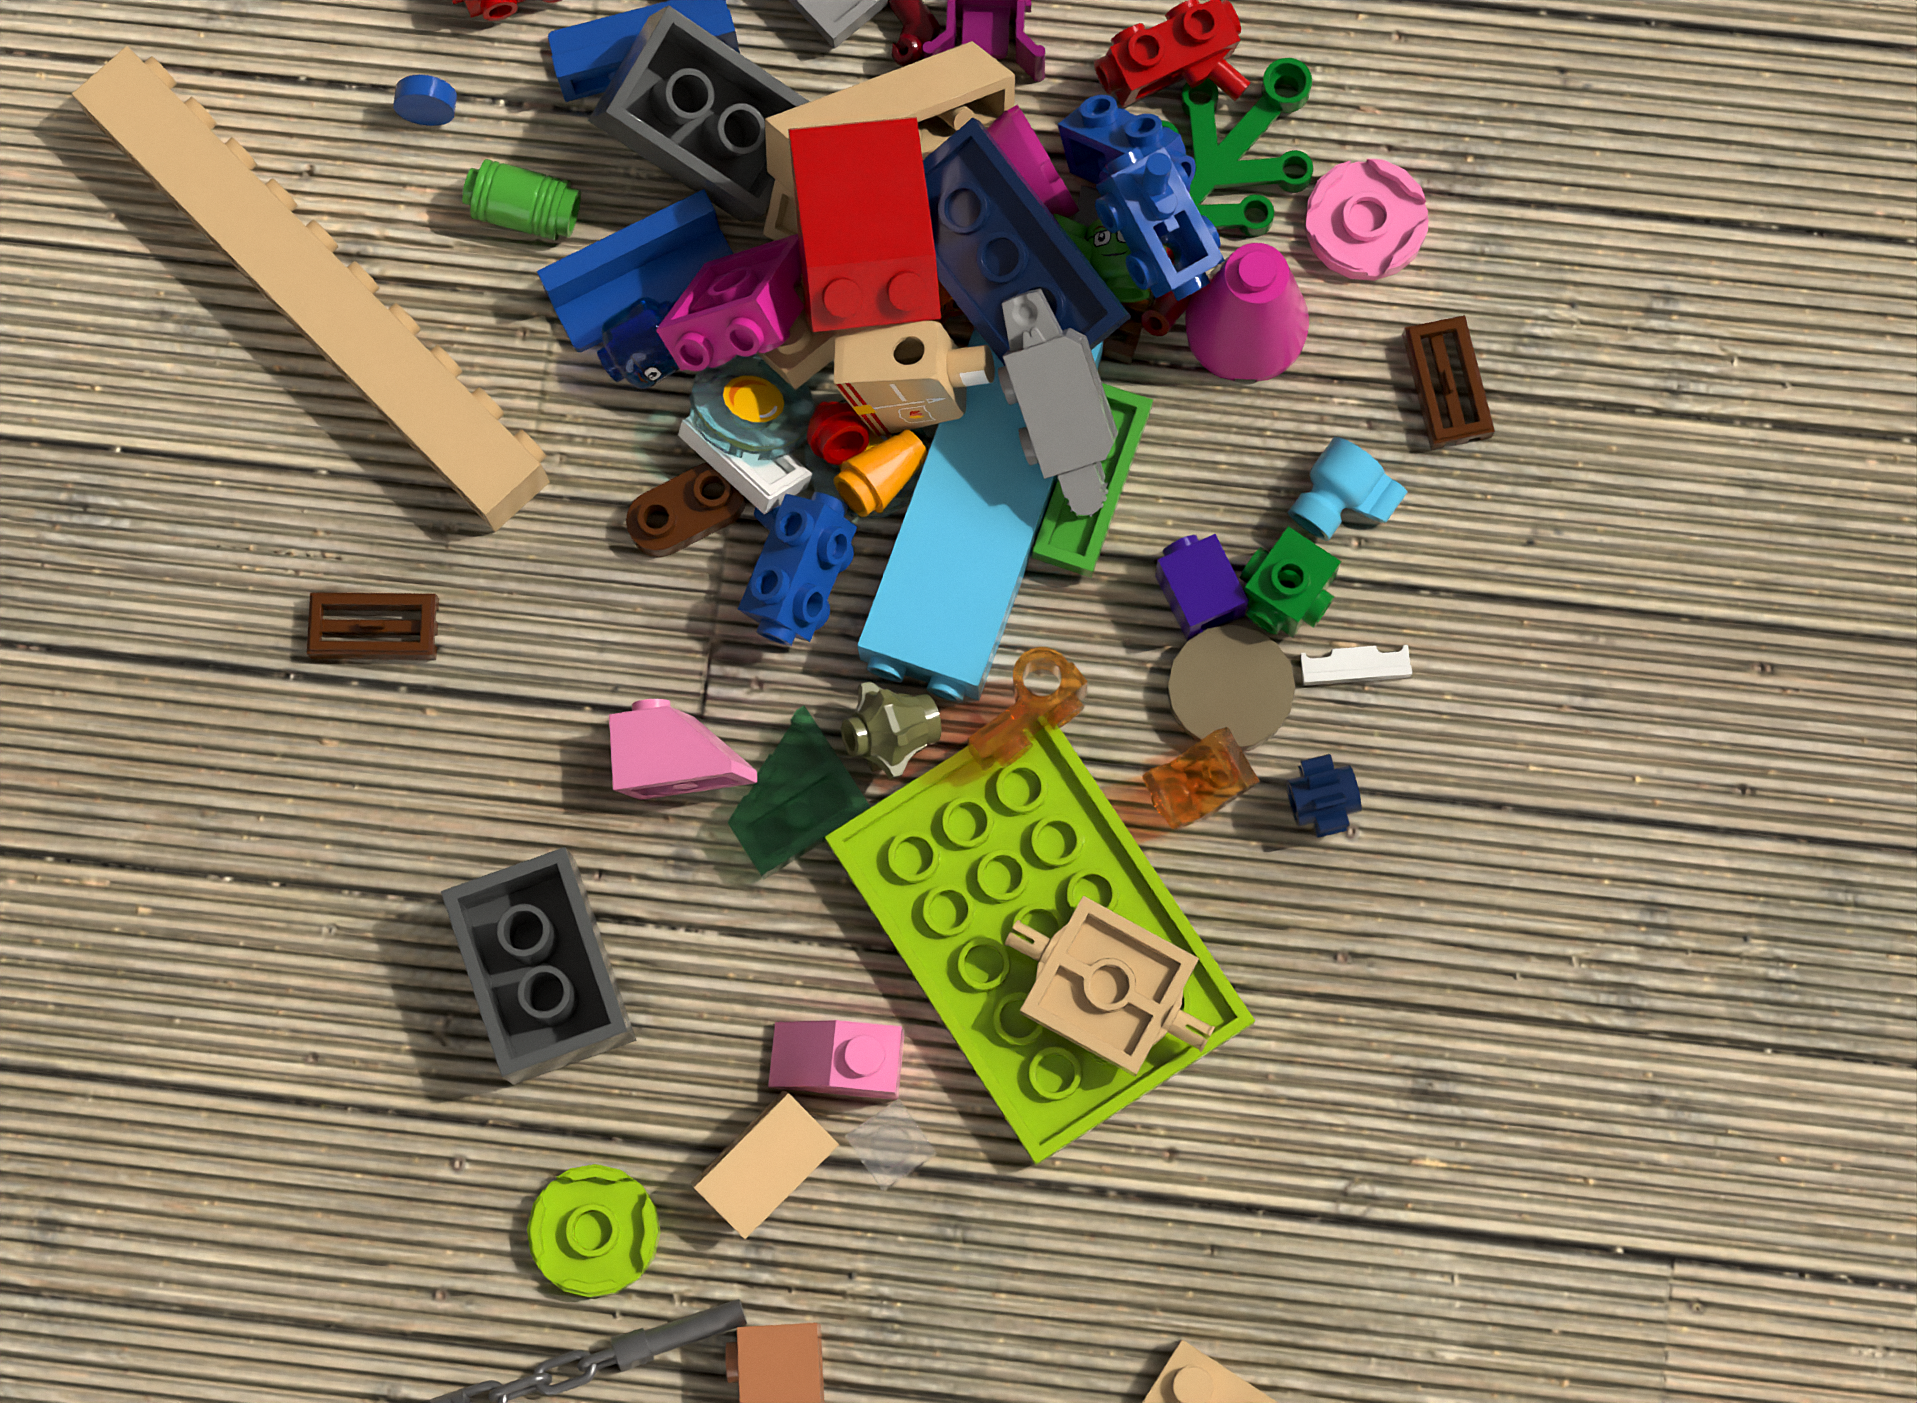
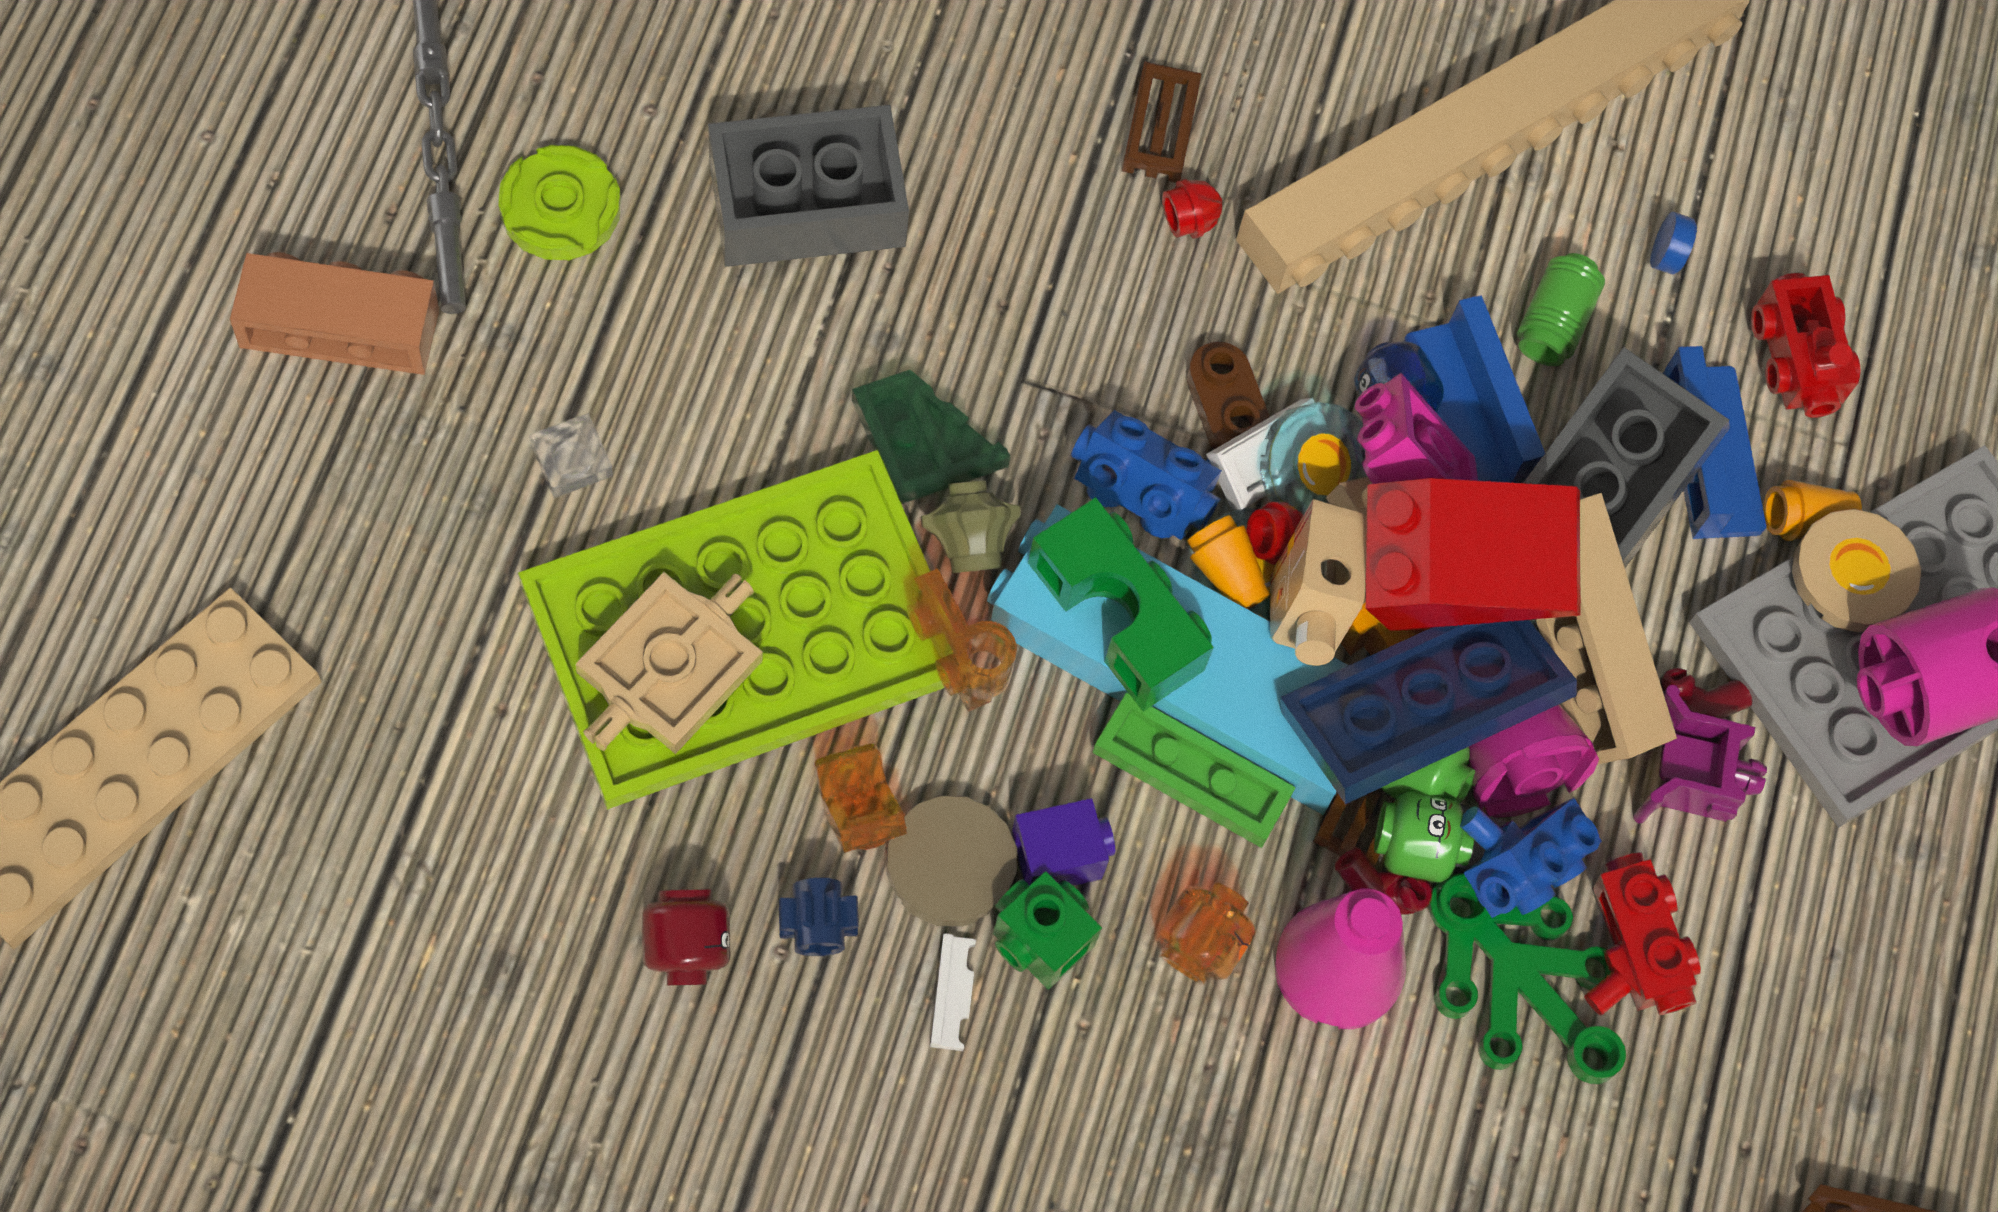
camera: 85 degrees right, 10 degrees down
bright pink slope [609,699,757,800] -> none
tan hinge [691,1090,839,1239] -> none
bright pink slope [768,1020,904,1100] -> none
light grey hinge [998,289,1118,517] -> none
blue brick [1095,147,1225,301] -> none
medium azure piece [1288,436,1408,541] -> none
bright pink tile [1305,158,1429,281] -> none
reddish brown tile [1402,315,1495,450] -> none
none -> dark red head [642,889,730,986]
none -> green arch [1028,497,1214,712]
none -> clear orange head [1157,882,1256,985]
none -> red plate [1162,179,1223,239]

